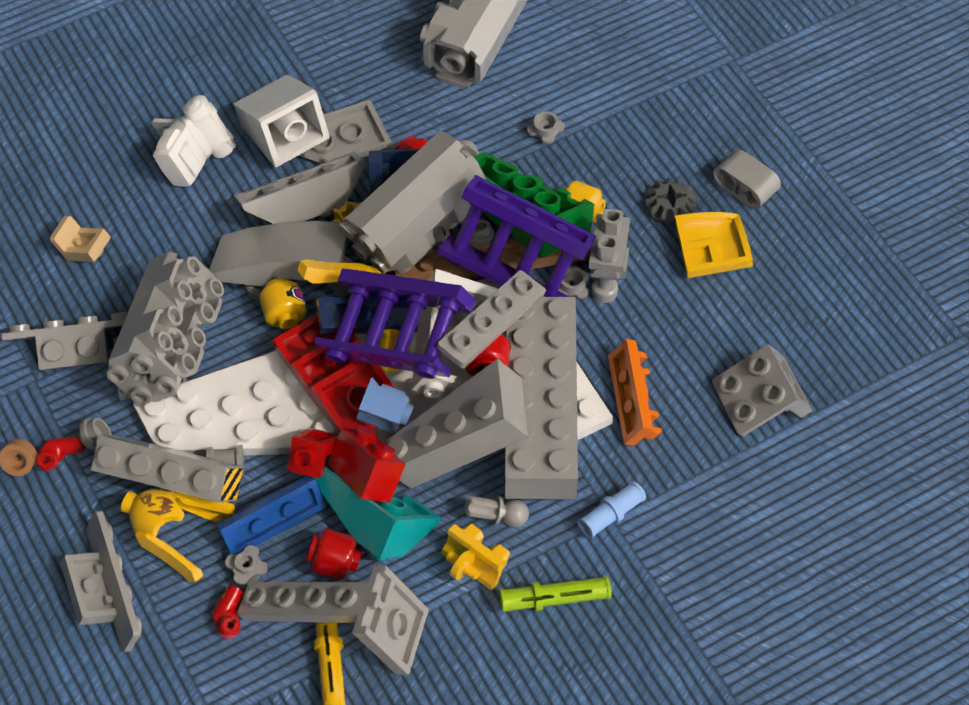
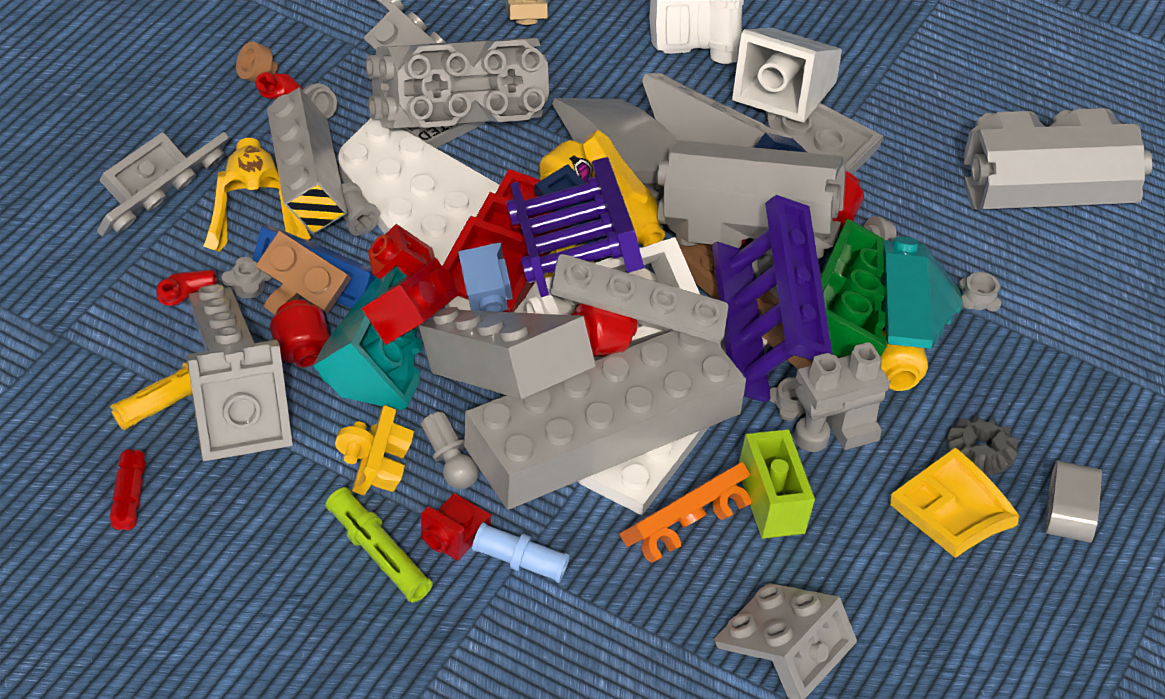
camera: 55 degrees right, 10 degrees down
none -> medium nougat plate [256,231,352,315]
none -> red bracket [421,493,491,561]
none -> lime brick [739,429,815,539]
none -> teal wedge [881,237,963,349]

